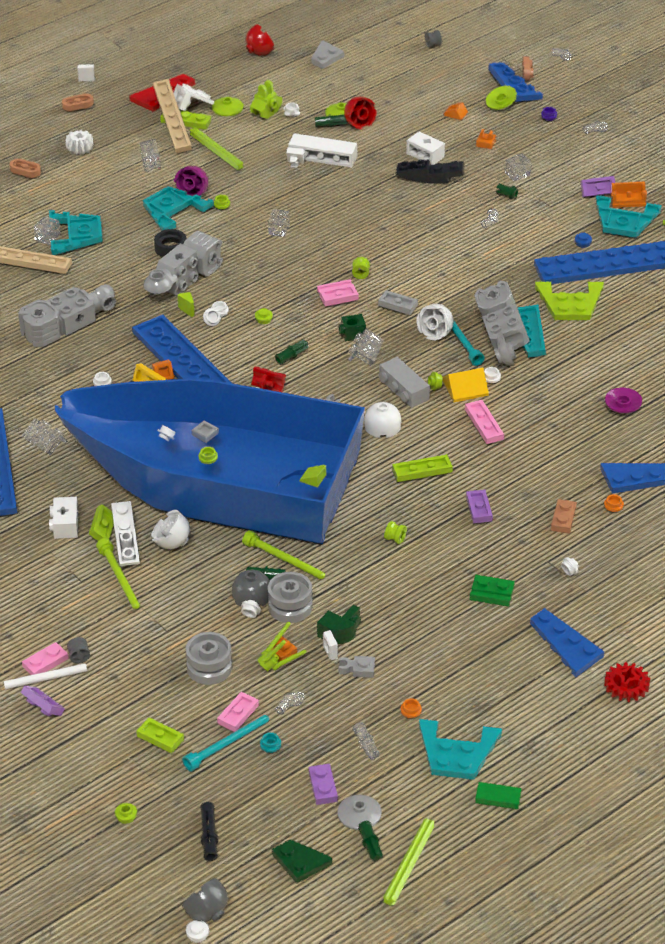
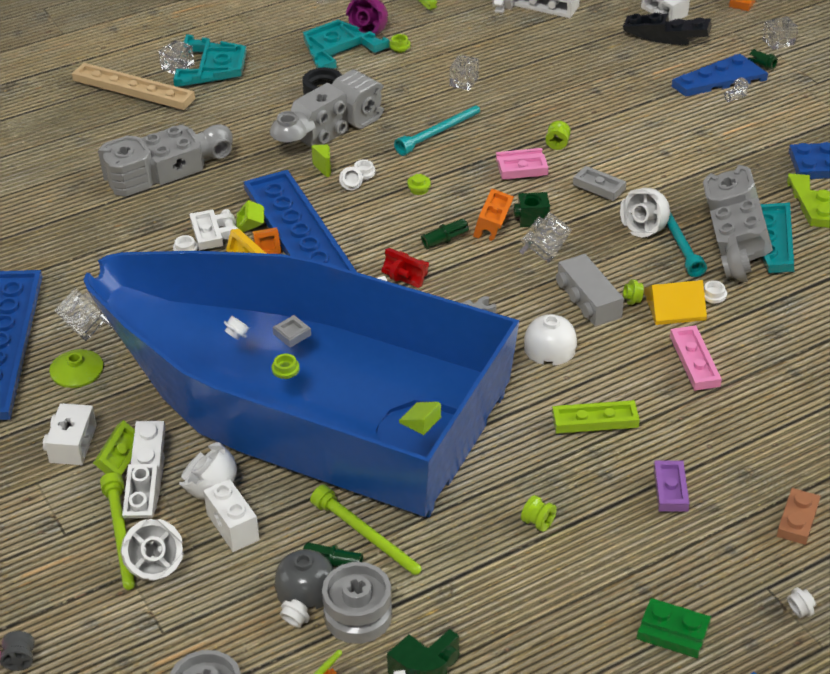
camera: 10 degrees right, 0 degrees up
none -> lime dish [49,349,104,388]
none -> white cylinder [121,519,183,581]
none -> white plate [190,209,238,250]
none -> white brick [203,479,259,552]
none -> lime slope [236,200,264,232]
none -> teal piece [394,105,480,156]
none -> orange hinge [473,189,514,241]
none -> blue wing [672,54,768,97]

